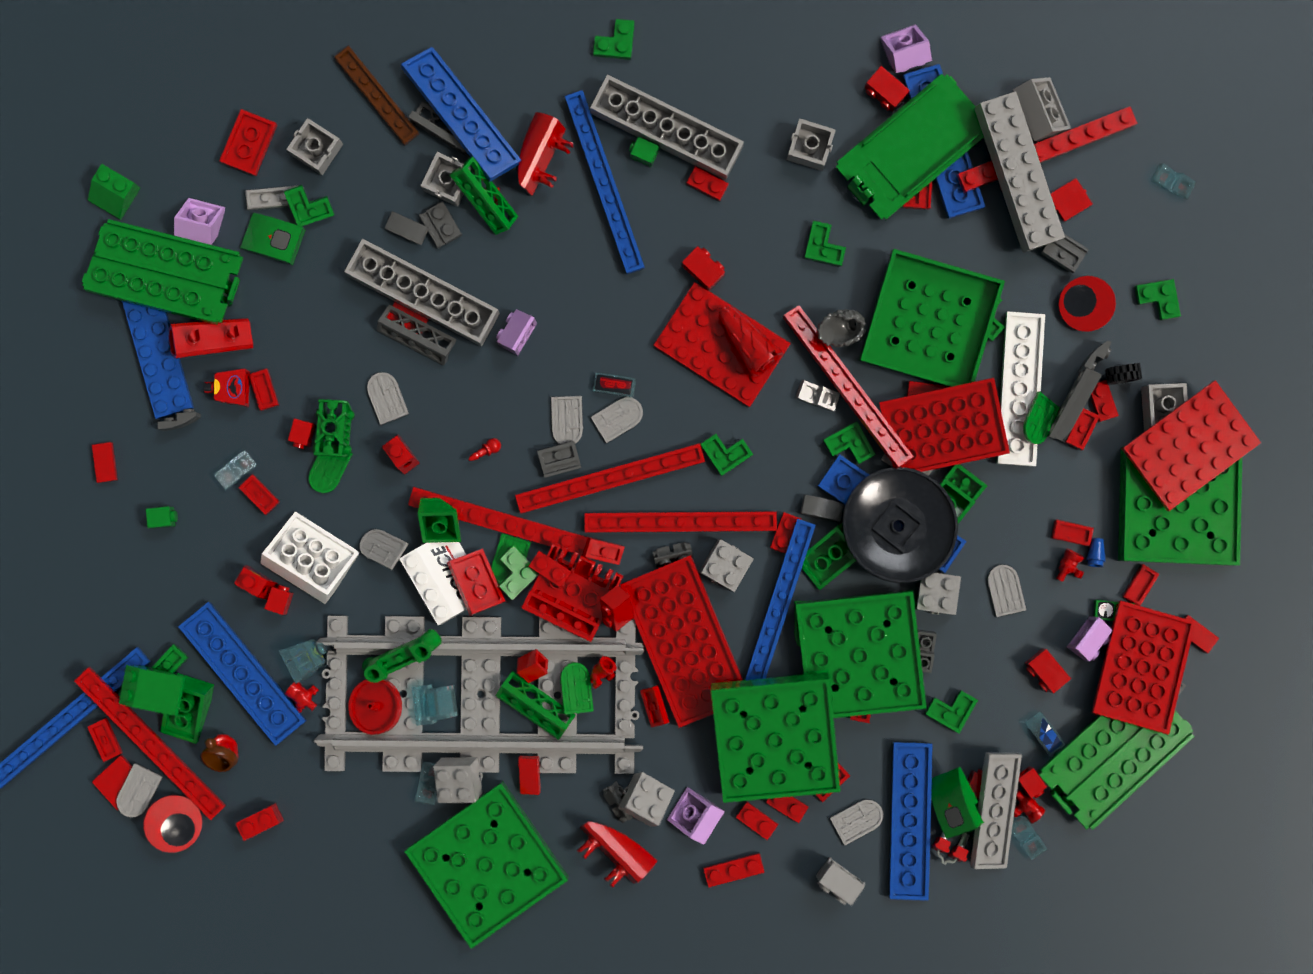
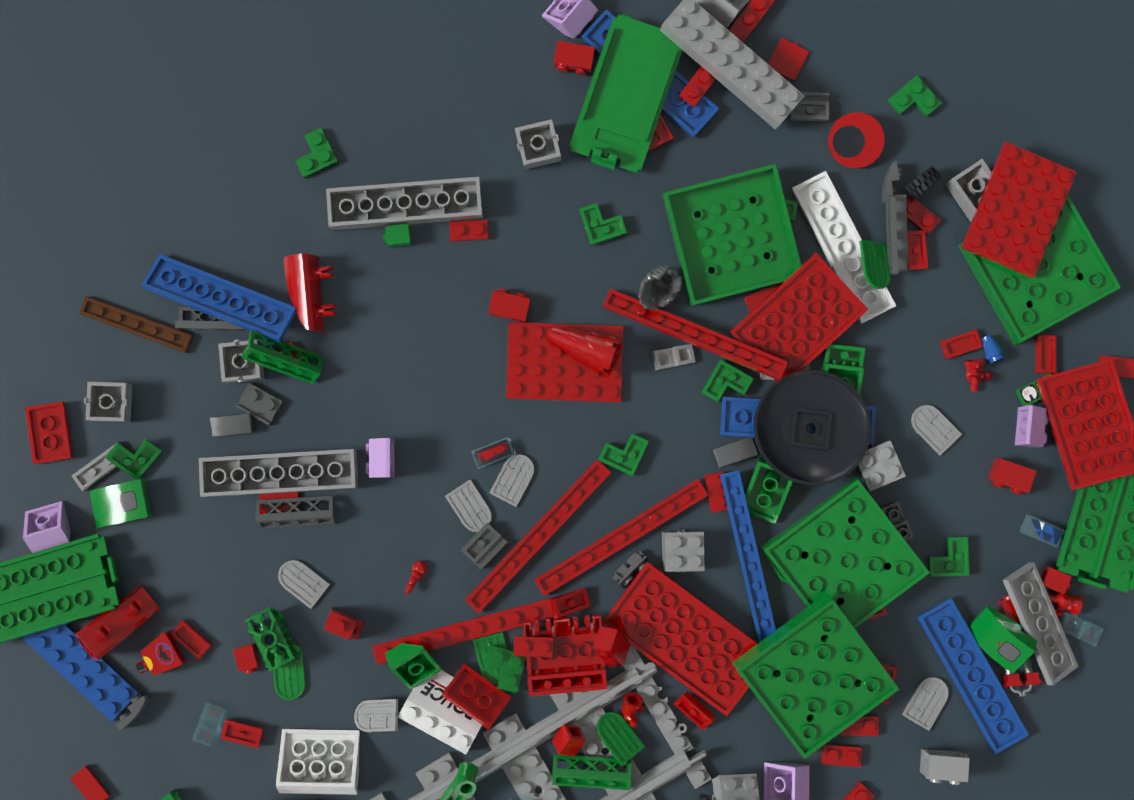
camera: 25 degrees left, 0 degrees up
blue plate [565,90,645,274] -> none

